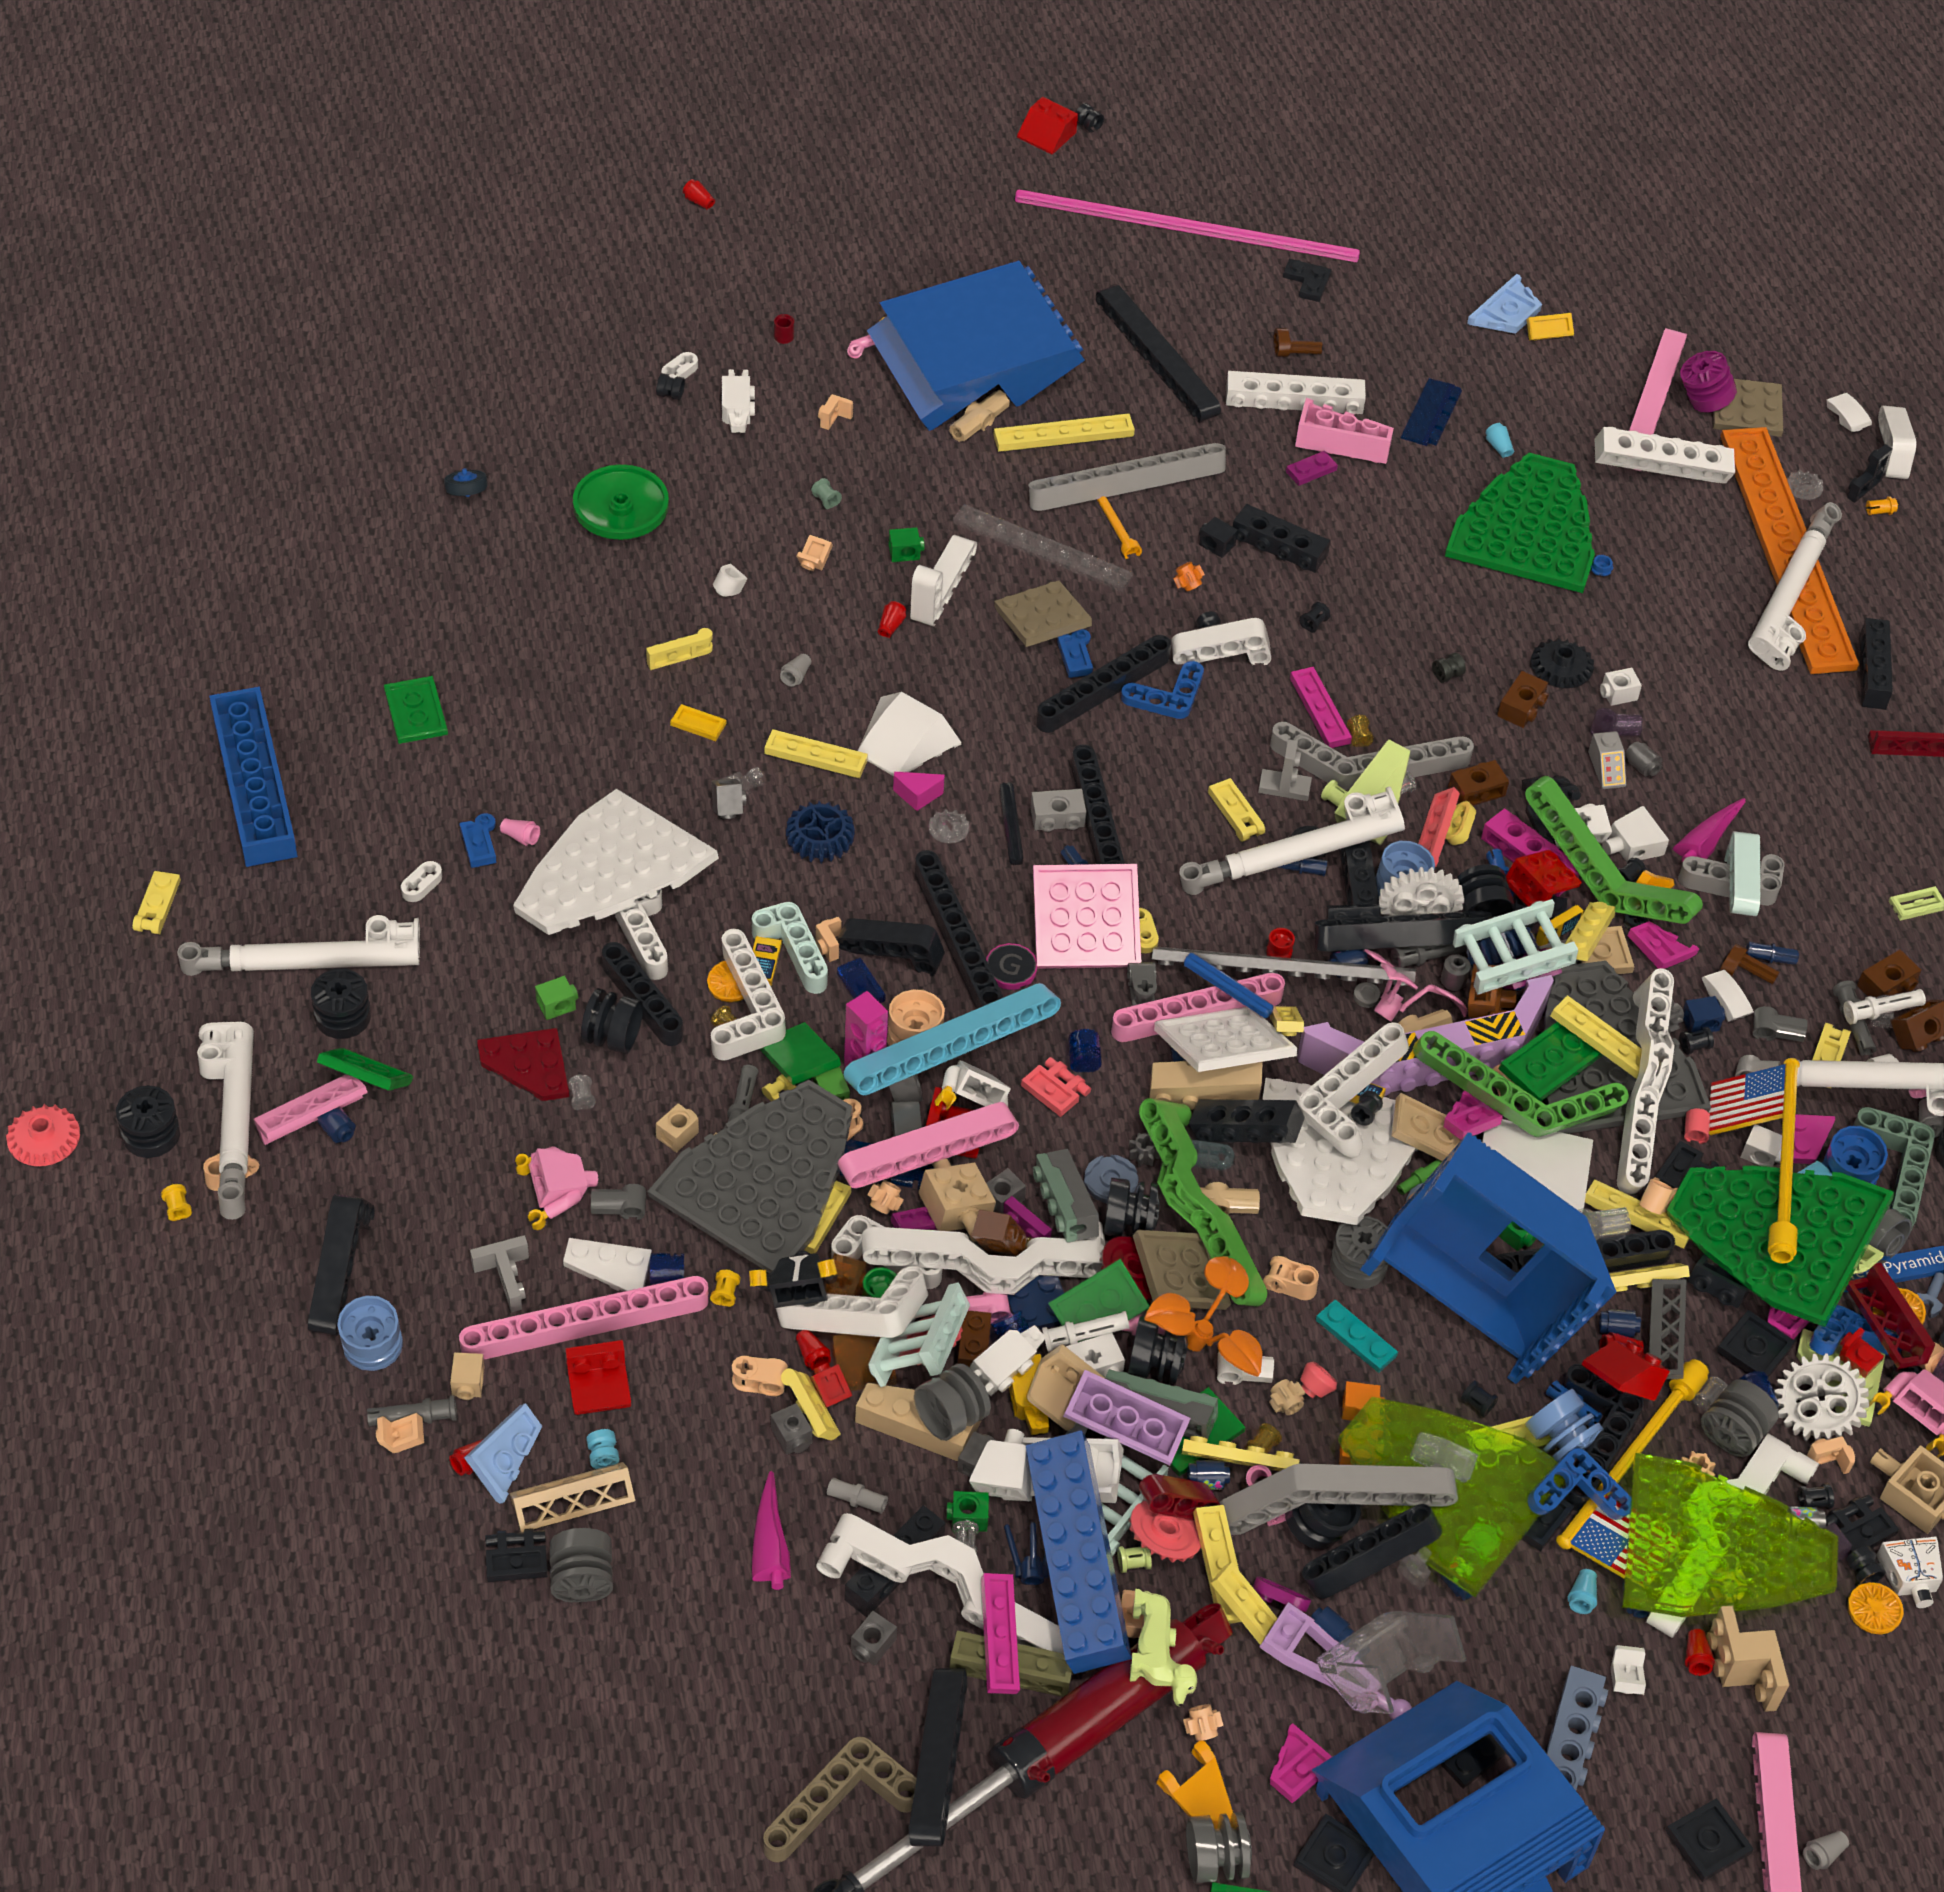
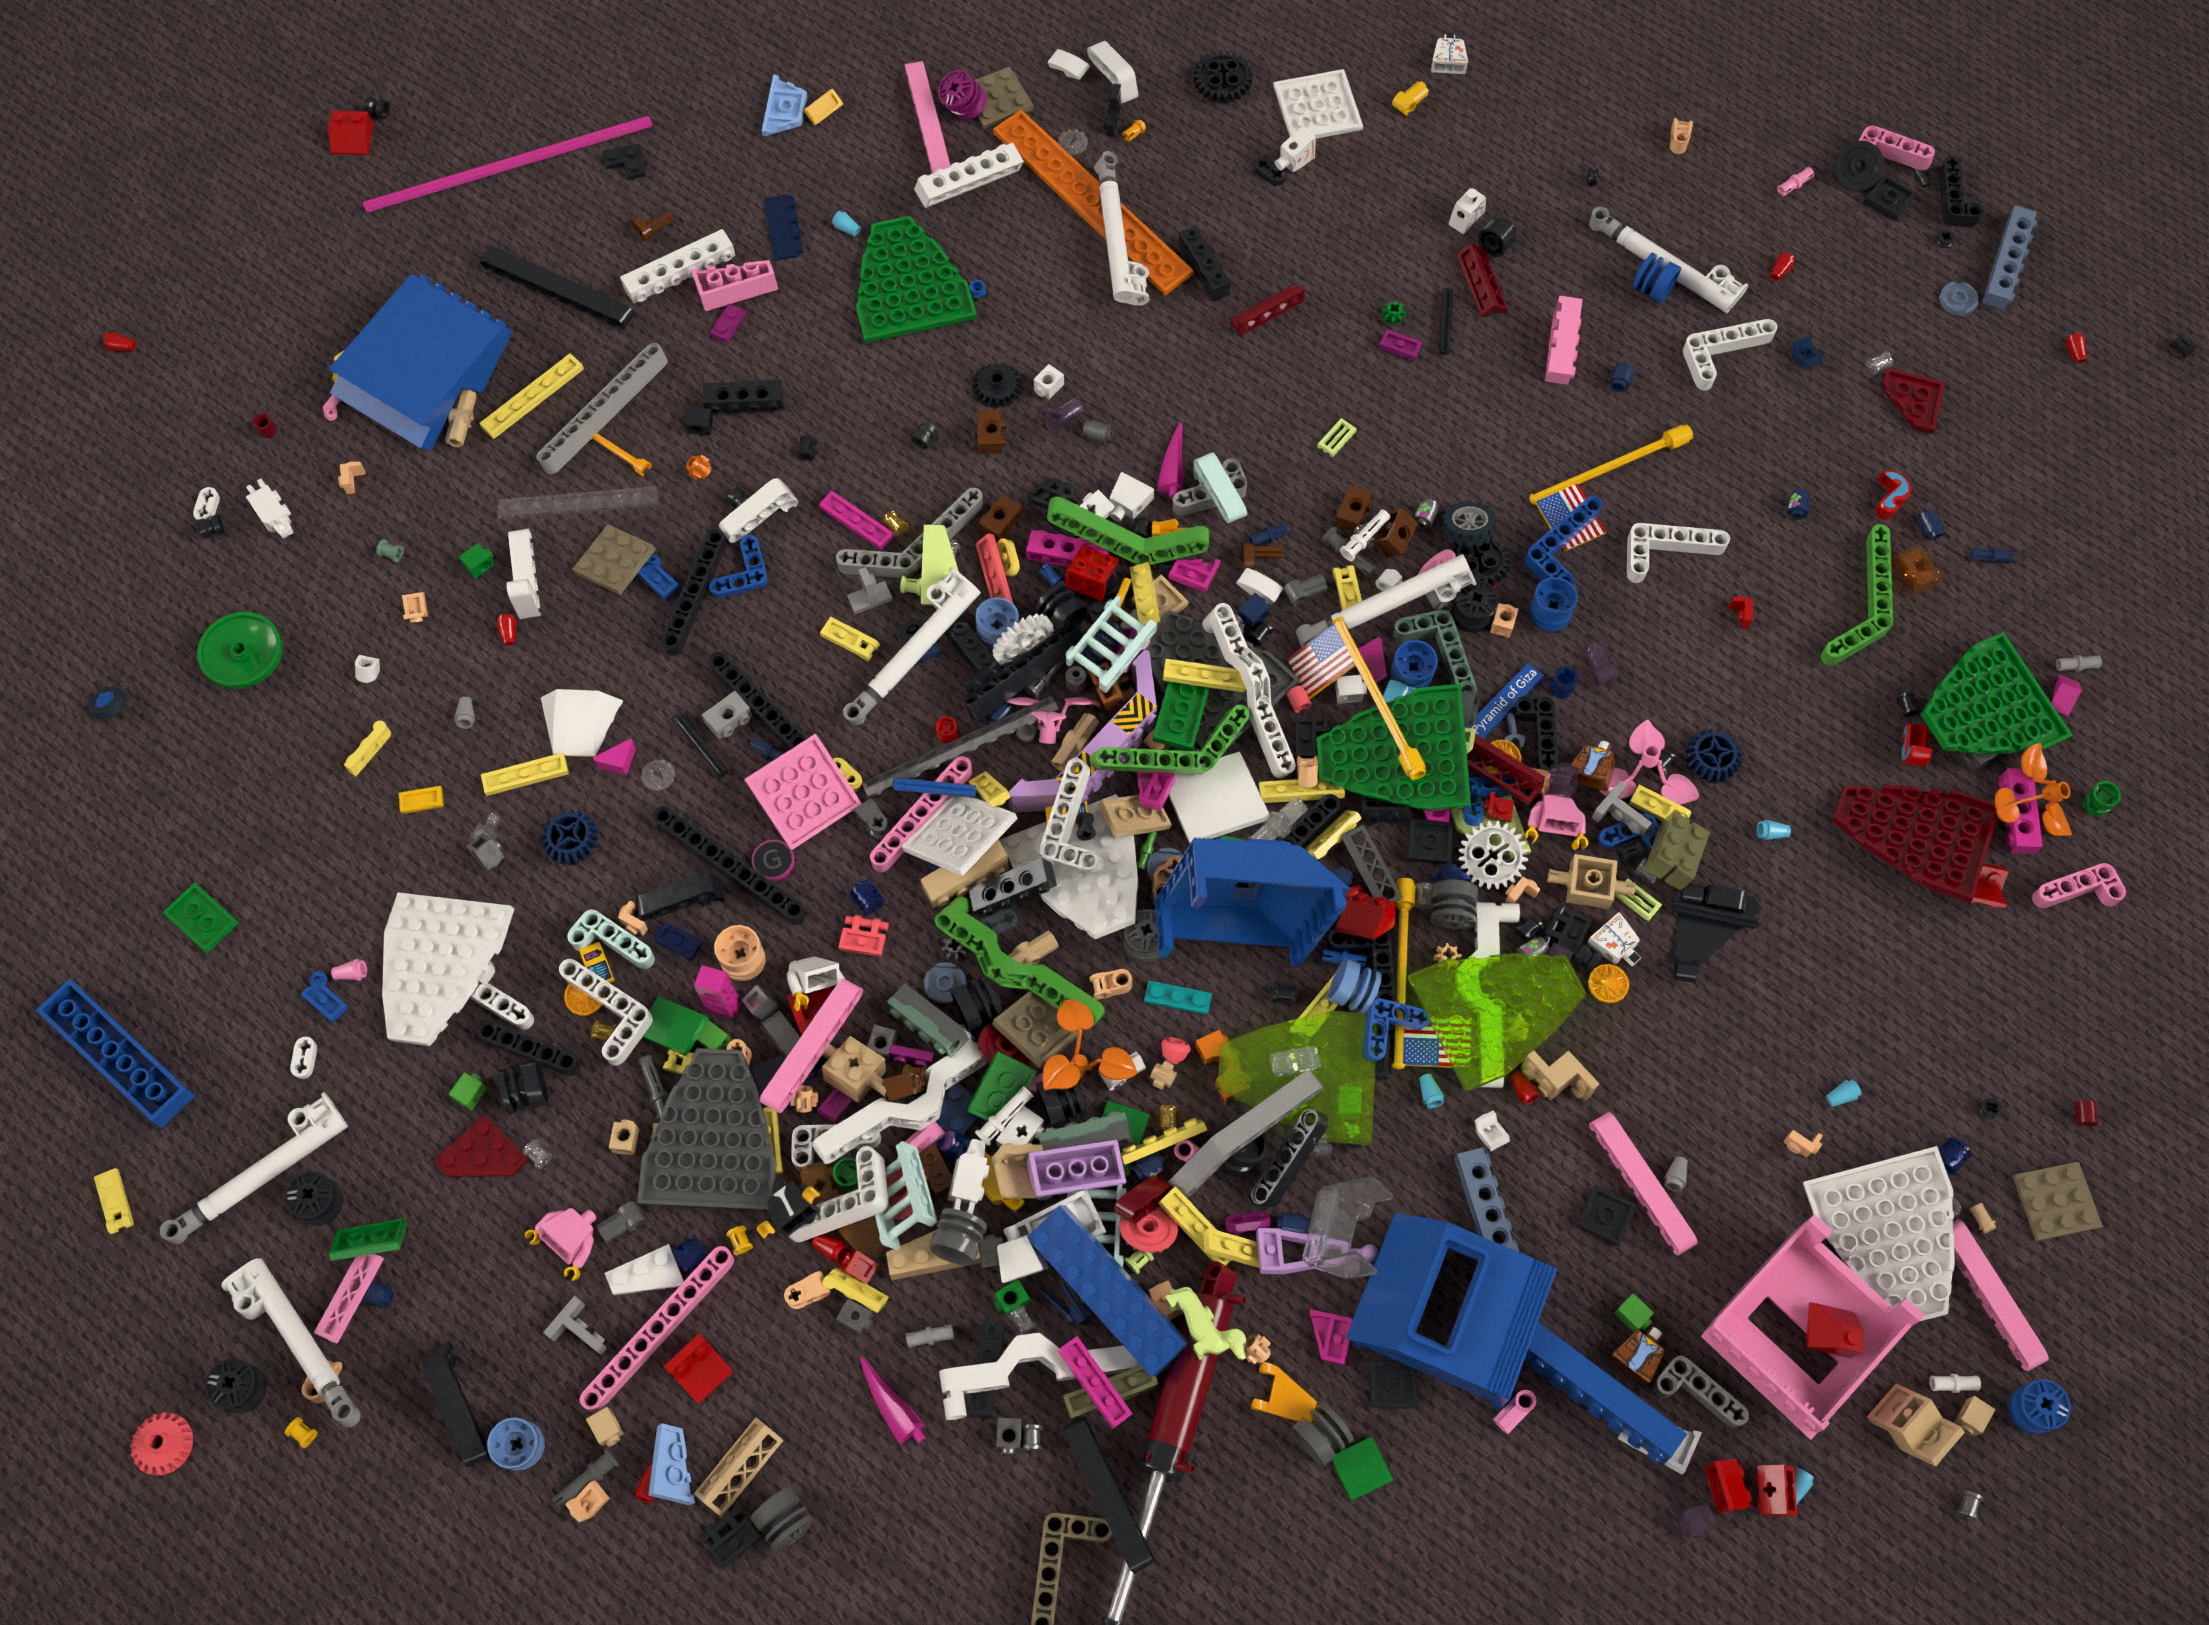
camera: 30 degrees left, 15 degrees up
medium azure wheel [586,1429,620,1469] -> none
medium azure beam [844,983,1061,1095] -> none
light grey slope [1588,731,1626,789] -> none
none -> flat silver bush [1021,1424,1043,1451]

